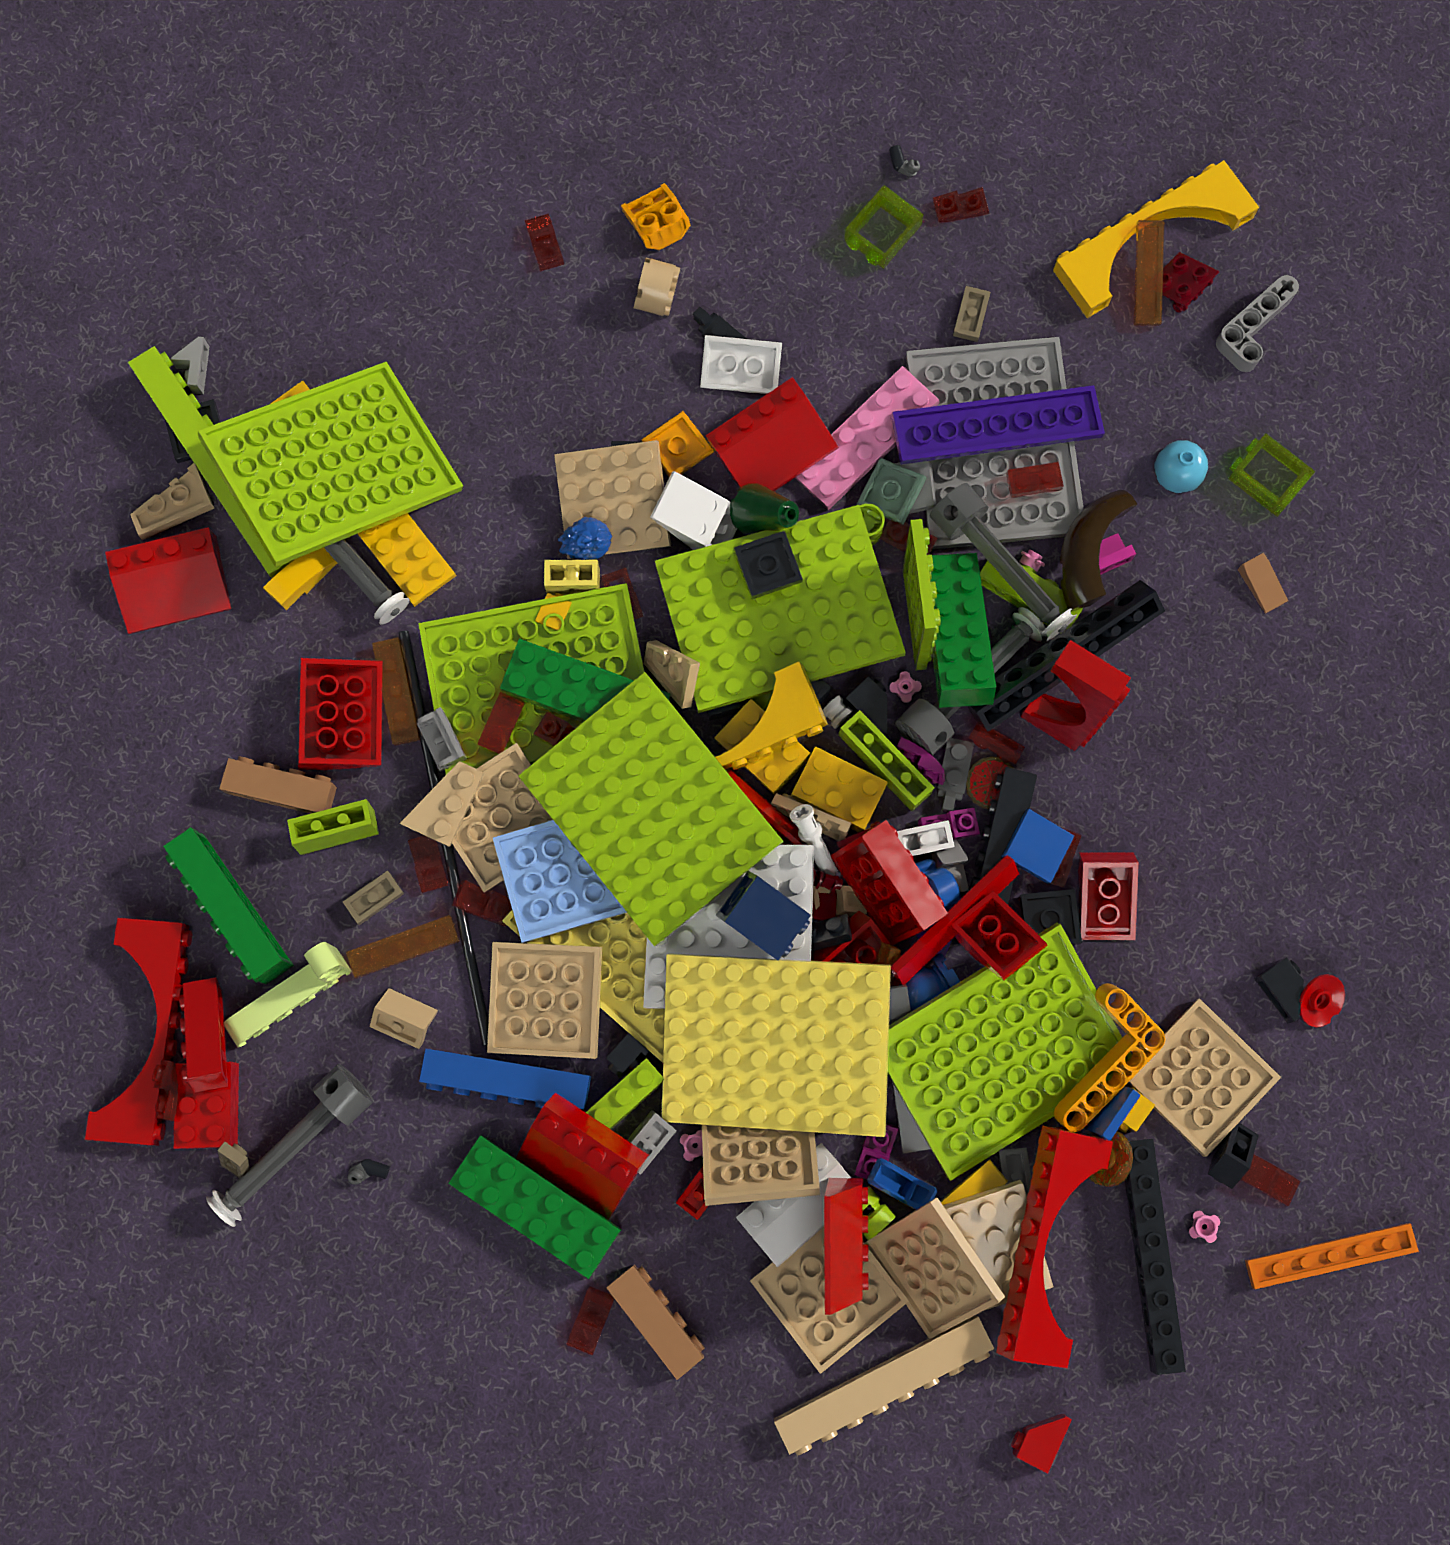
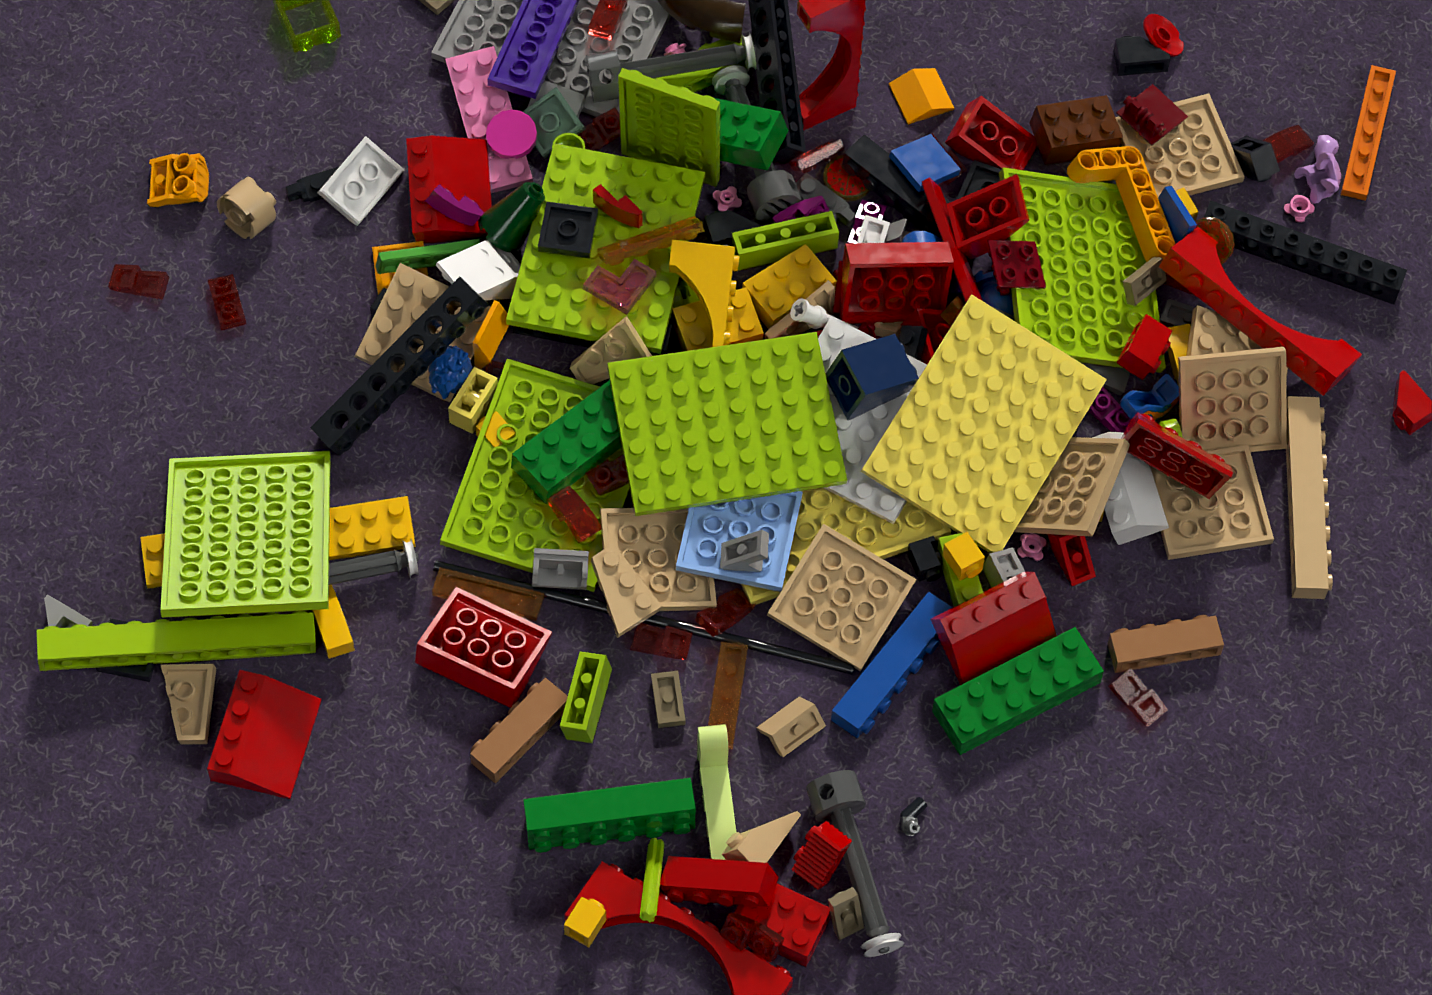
camera: 65 degrees left, 15 degrees down
none -> clear red slope [208,274,246,330]
none -> black brick [310,276,489,456]
none -> bright green tile [375,239,480,274]
none -> magenta slope [425,184,484,226]
none -> light orange slope [473,300,509,369]
none -> dark pink tile [486,110,537,159]
none -> yellow brick [564,897,606,948]
none -> clear pink plate [583,259,656,315]
none -> red slope [593,184,643,228]
none -> clear orange plate [597,216,704,265]
none -> lime axle [640,838,665,923]
none -> light grey slope [720,530,769,572]
none -> tan slope [721,811,801,863]
none -> red brick [792,821,852,890]
none -> light orange slope [889,68,955,124]
none -> yellow brick [942,532,985,581]
none -> dark red hinge [987,240,1046,296]
none -> reddish brown brick [1029,95,1123,165]
none -> dark red hinge [1116,84,1188,146]
none -> red brick [1116,314,1172,380]
none -> dark tan plate [1123,256,1167,306]
none -> lavender animal [1294,135,1341,204]

